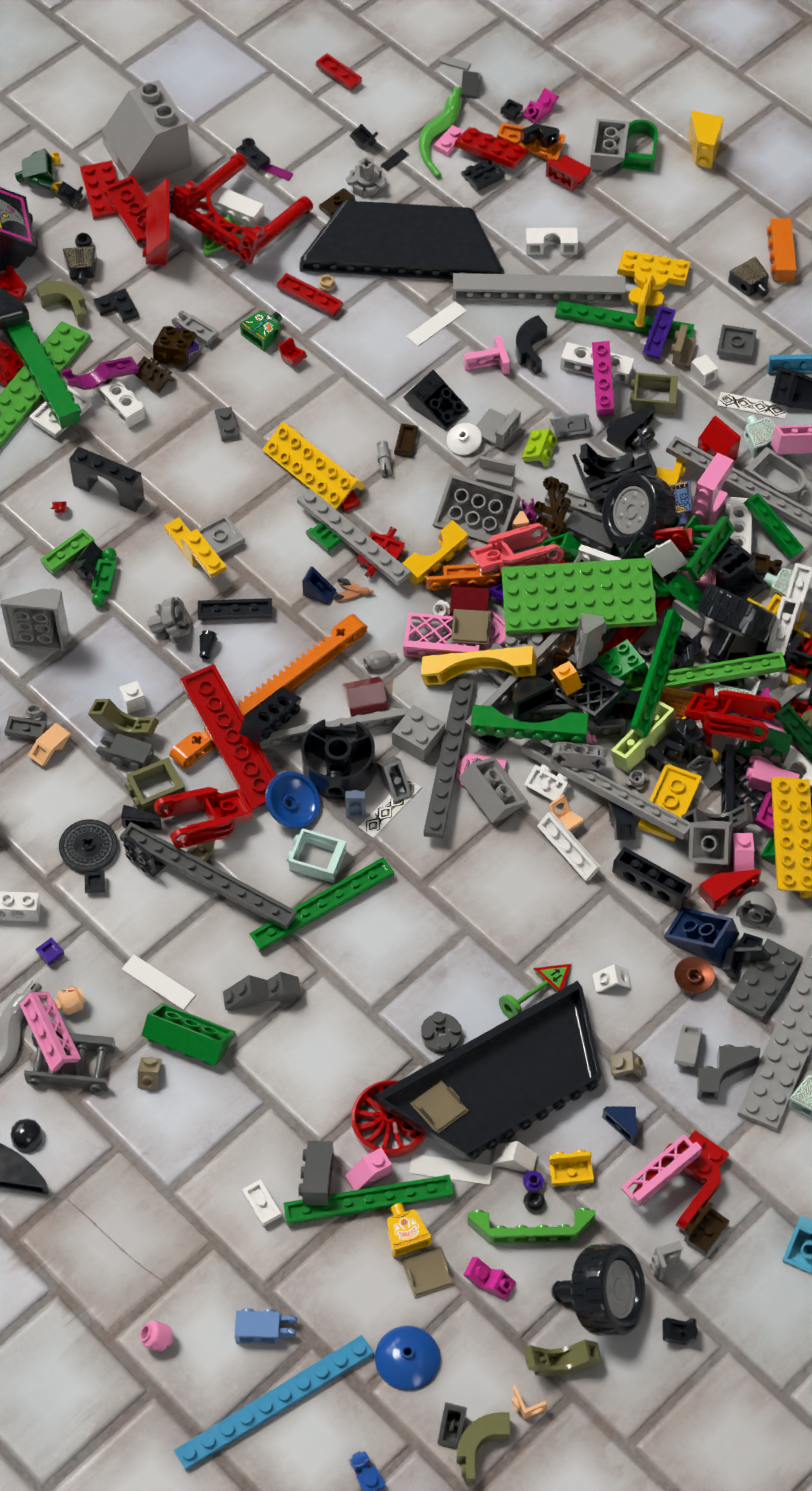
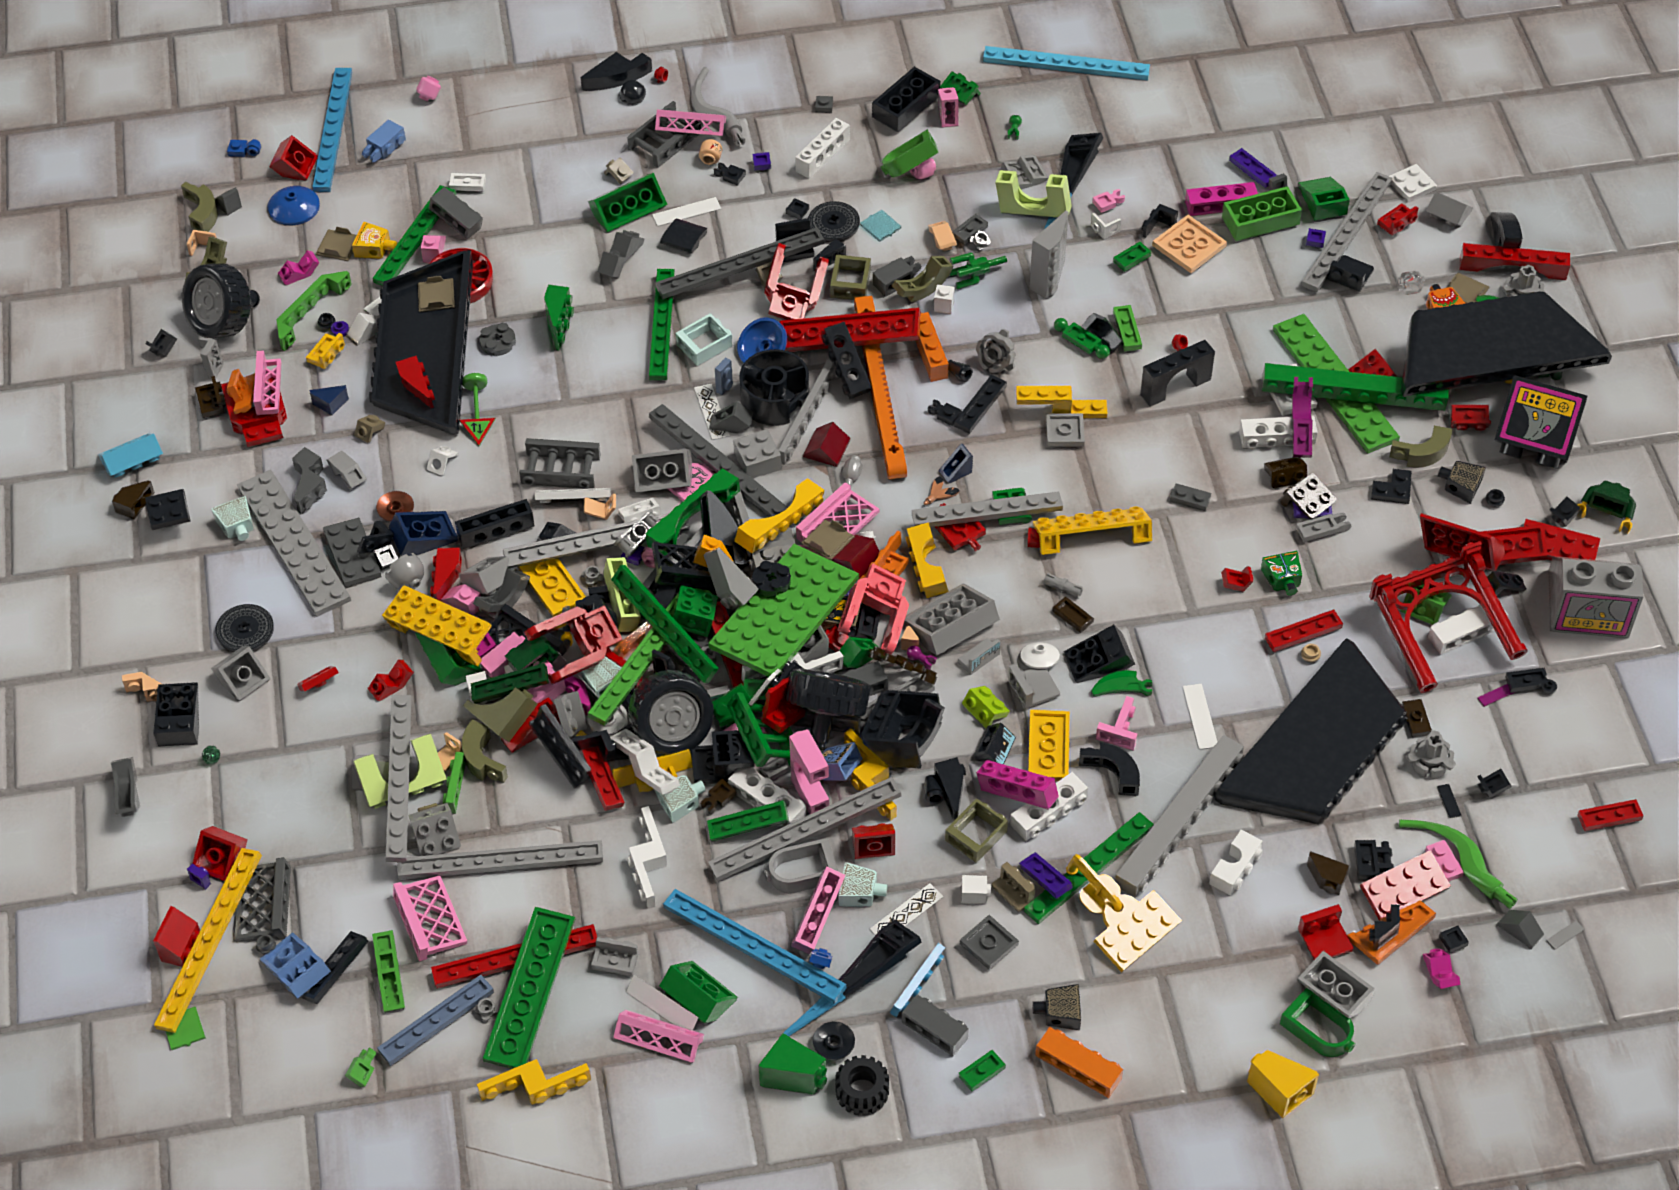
camera: 125 degrees right, 5 degrees down
none -> orange bracket [227,369,255,414]
none -> red slope [269,135,318,181]
none -> red slope [396,356,435,408]
none -> dark grey fence [519,438,601,489]
none -> green slope [544,284,574,351]
none -> black slope [660,218,707,253]
none -> black plate [714,162,746,186]
none -> black plate [752,561,791,596]
none -> clear light blue piece [860,210,901,242]
none -> orange brick [915,312,949,382]
none -> black plate [928,399,962,426]
none -> green plant [949,253,1007,289]
none -> yellow plate [1028,710,1070,782]
none -> green piece [1092,670,1152,697]
none -> dark brown slope [1307,851,1350,895]

